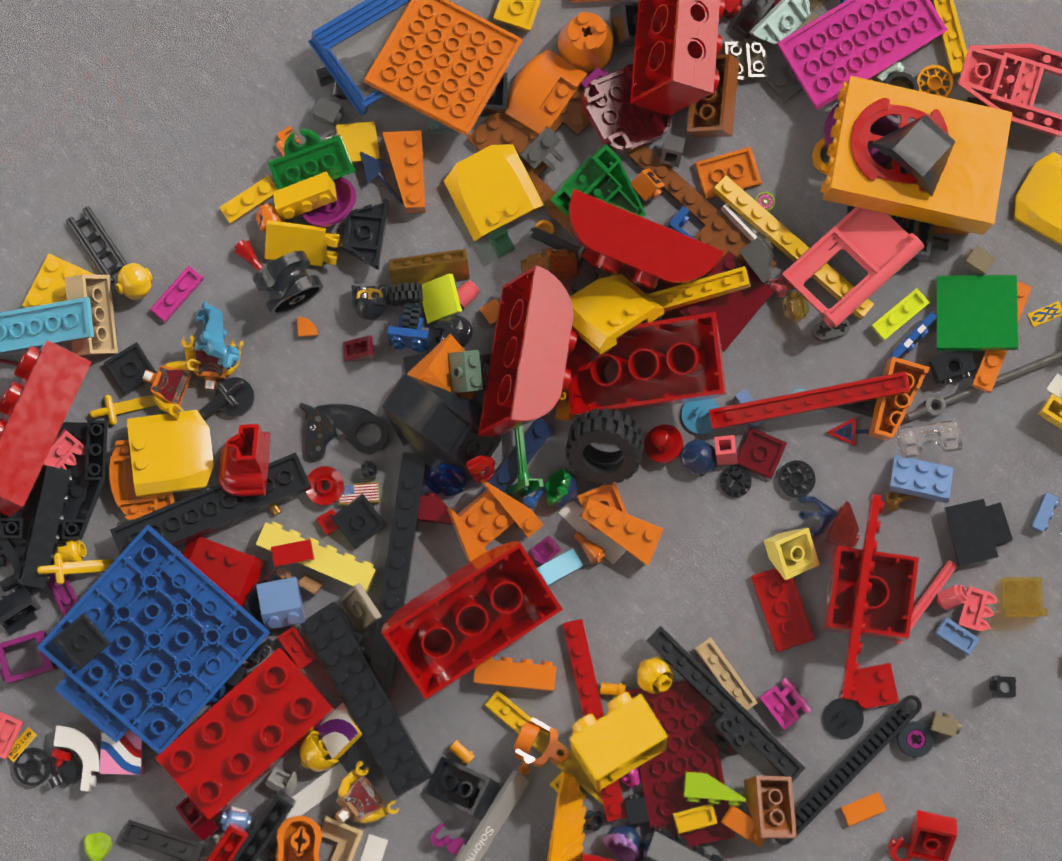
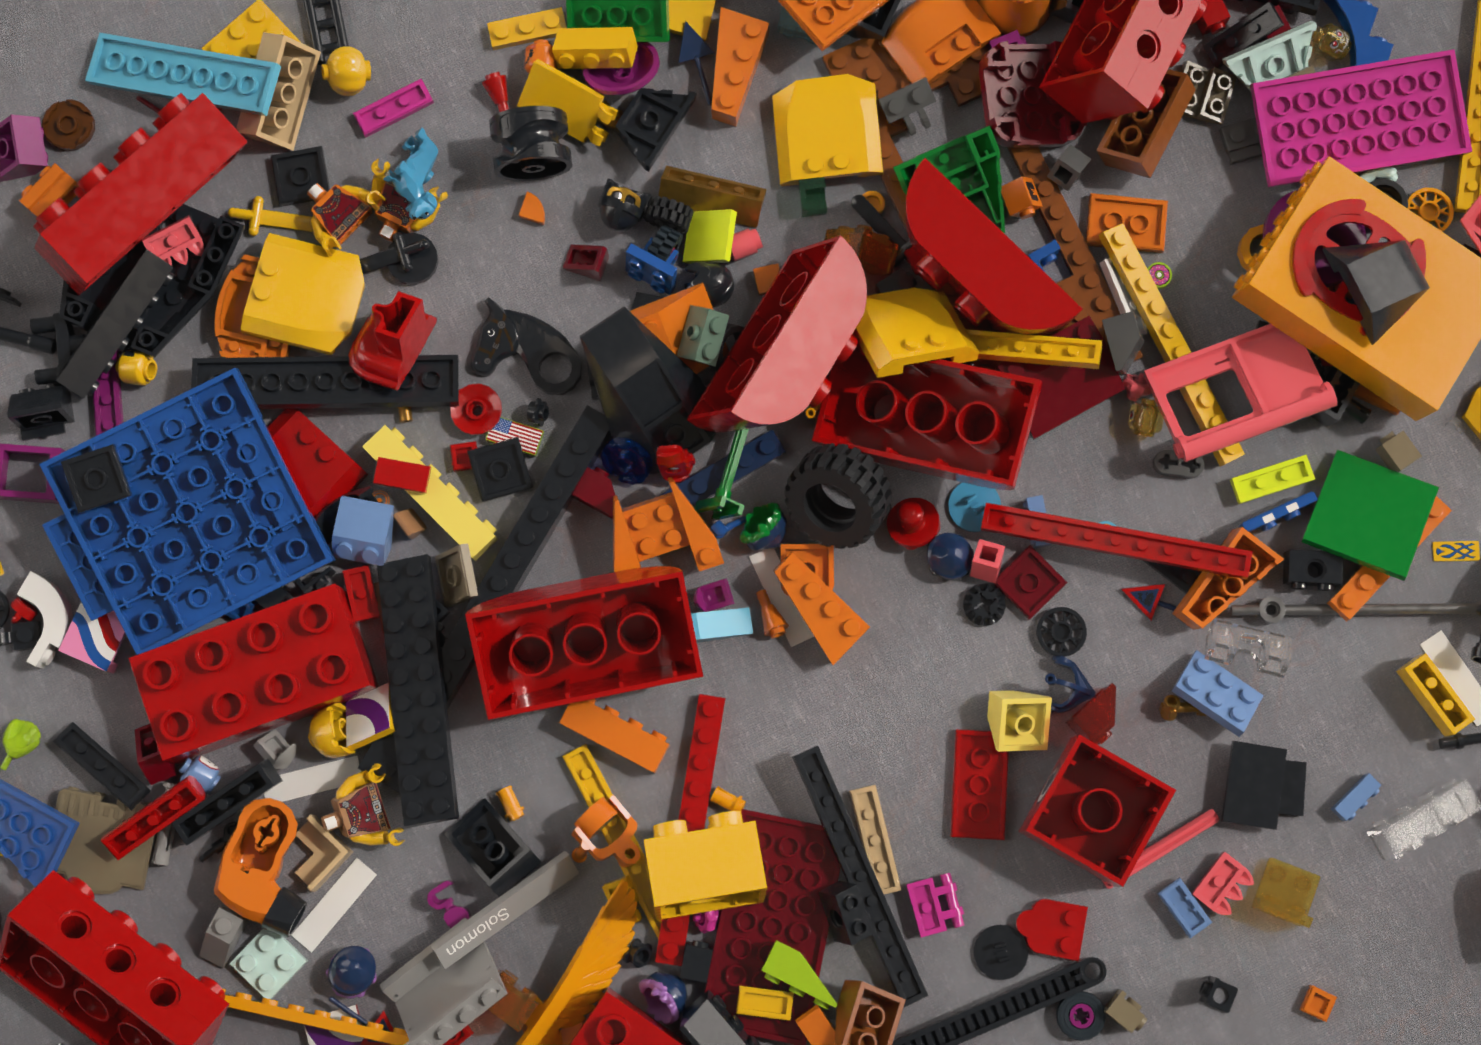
camera: 20 degrees right, 0 degrees up
yellow sword [37,553,114,585] -> none
orange tile [555,400,574,421] -> none
yellow plant [637,656,674,694] -> none
red plate [840,494,884,700] -> none
coral brick [937,585,969,611] -> none

